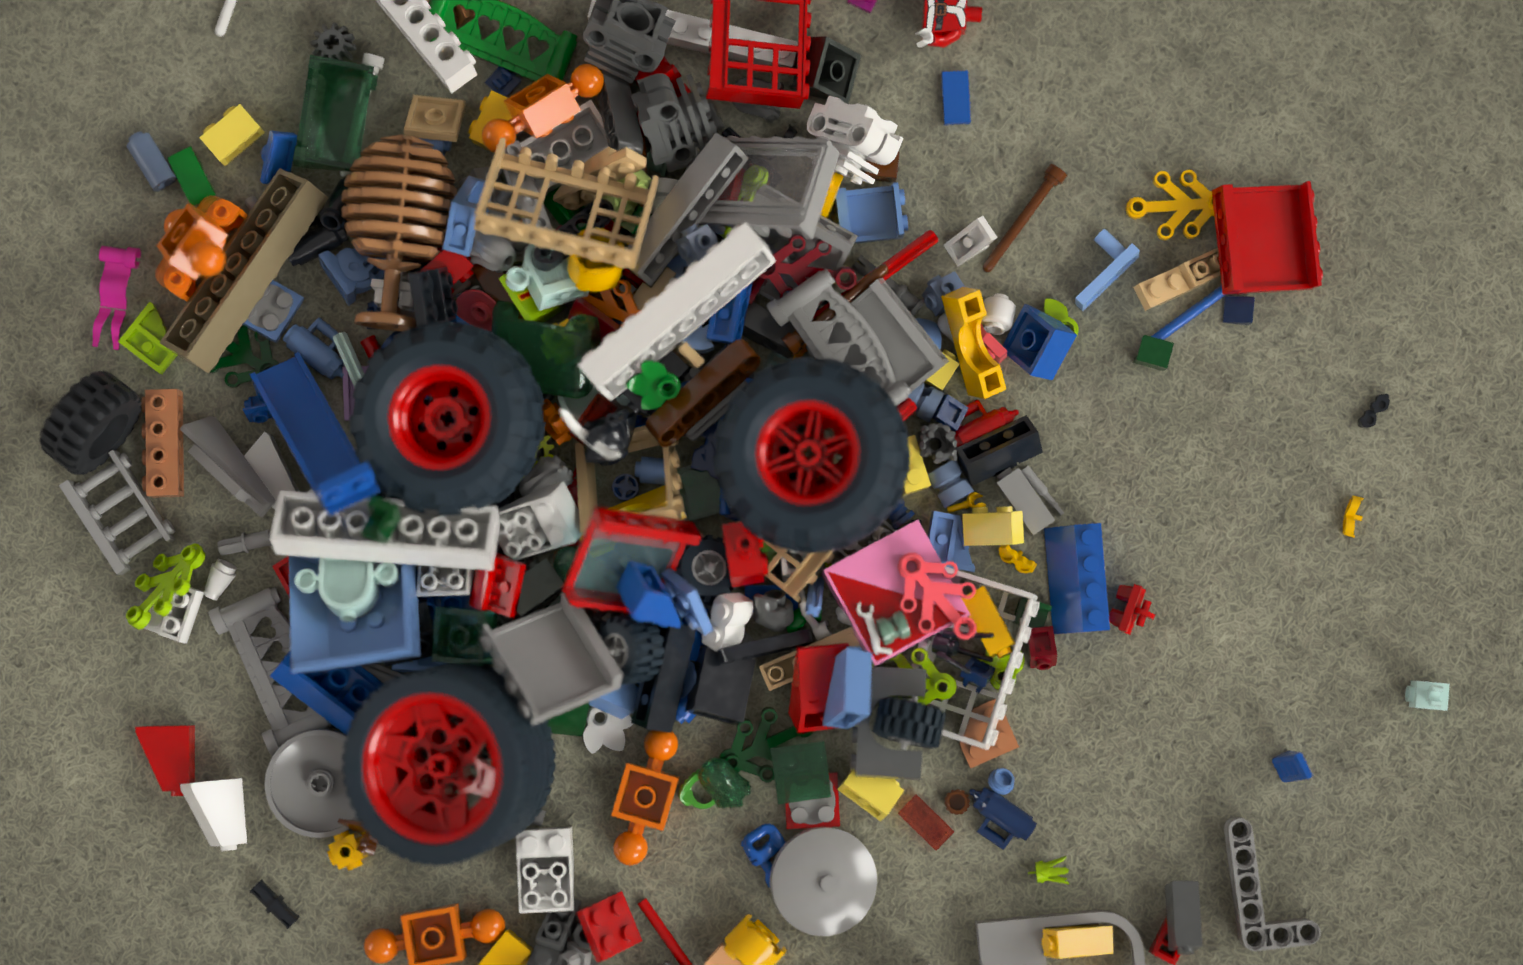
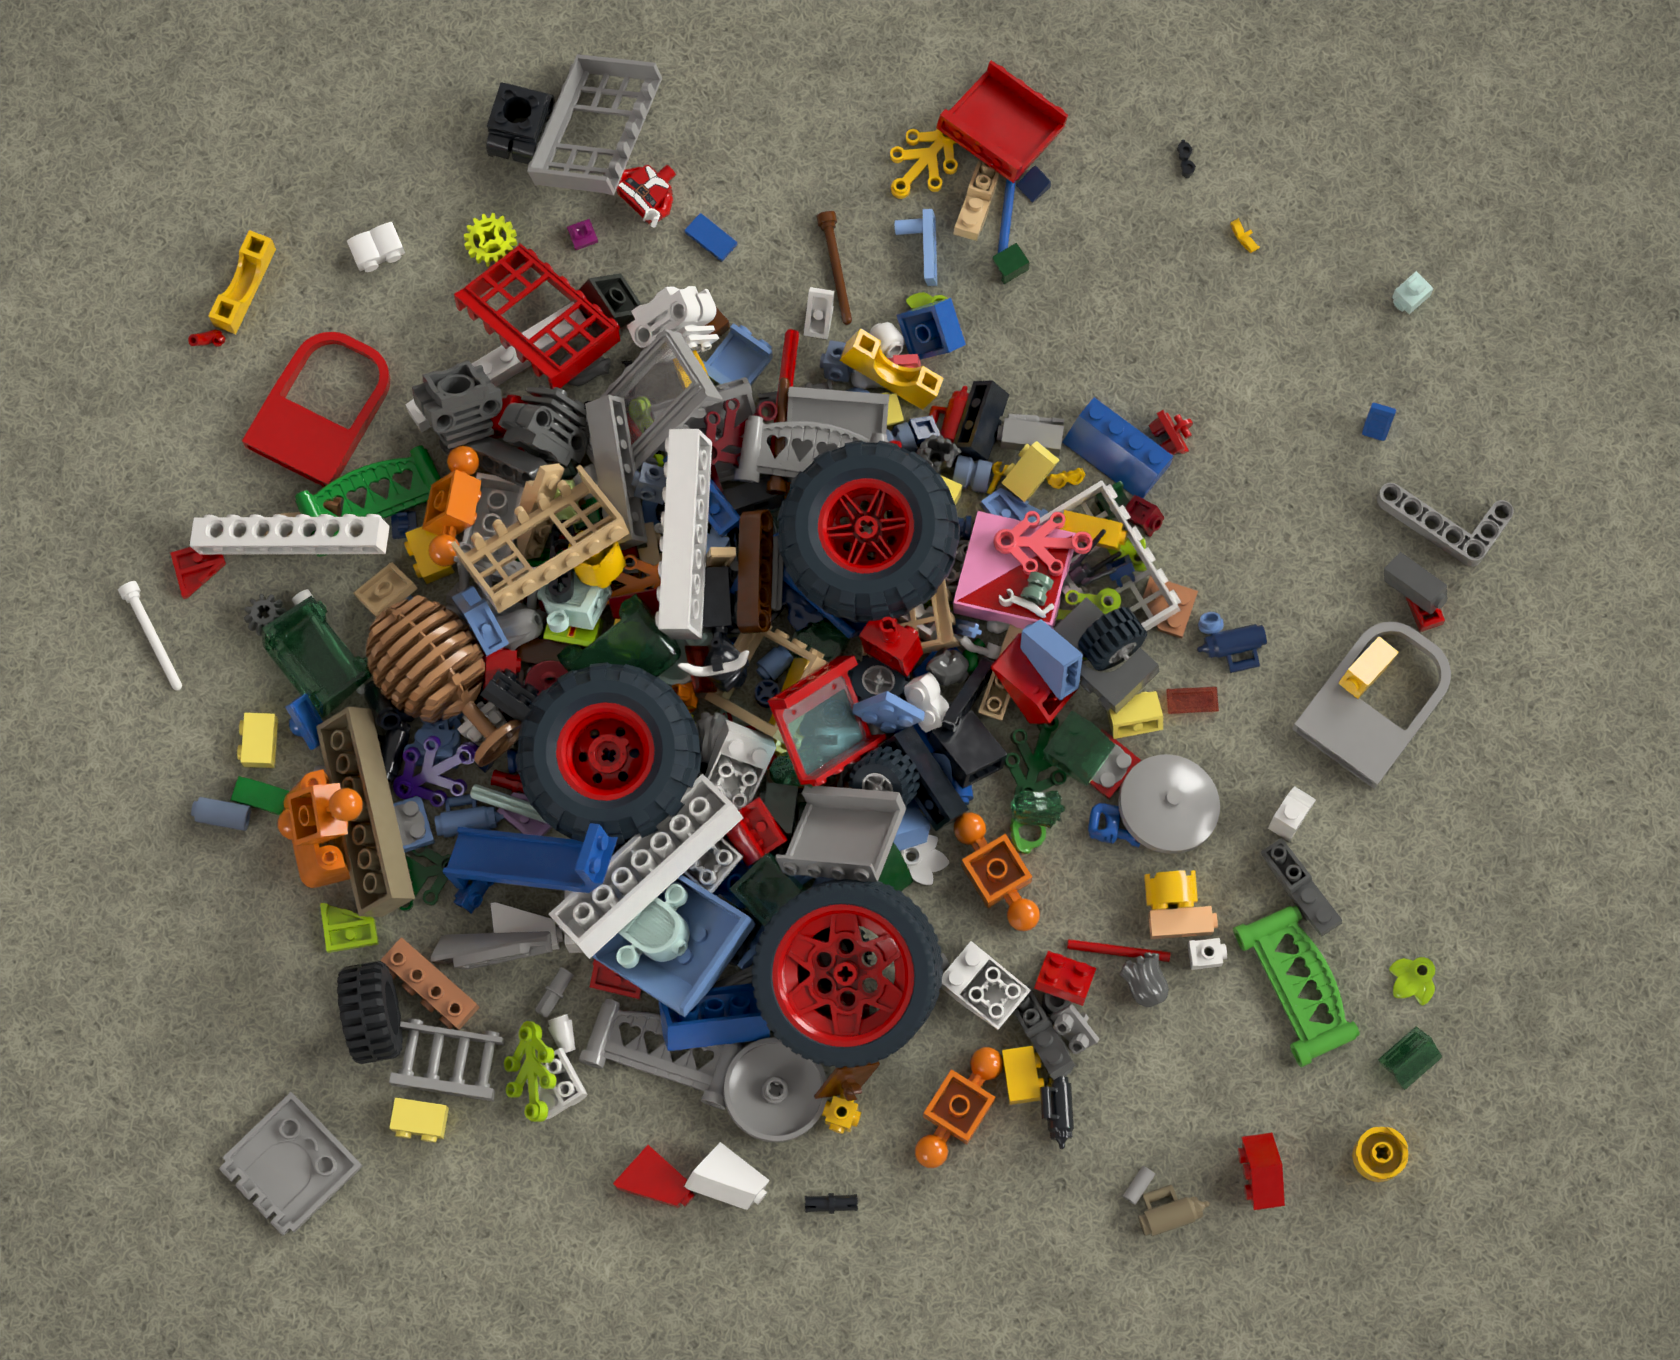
camera: 45 degrees left, 10 degrees down
dark pink flag [92,245,141,350] -> none
dark green panel [361,495,401,544] -> none
blue slope [616,560,681,628] -> none
green plate [626,360,681,410] -> none
reddish brown piece [944,789,970,815] -> none
lime piece [1028,856,1069,884] -> none
none -> light yellow brick [389,1098,449,1143]
none -> dark purple plant [393,736,478,807]

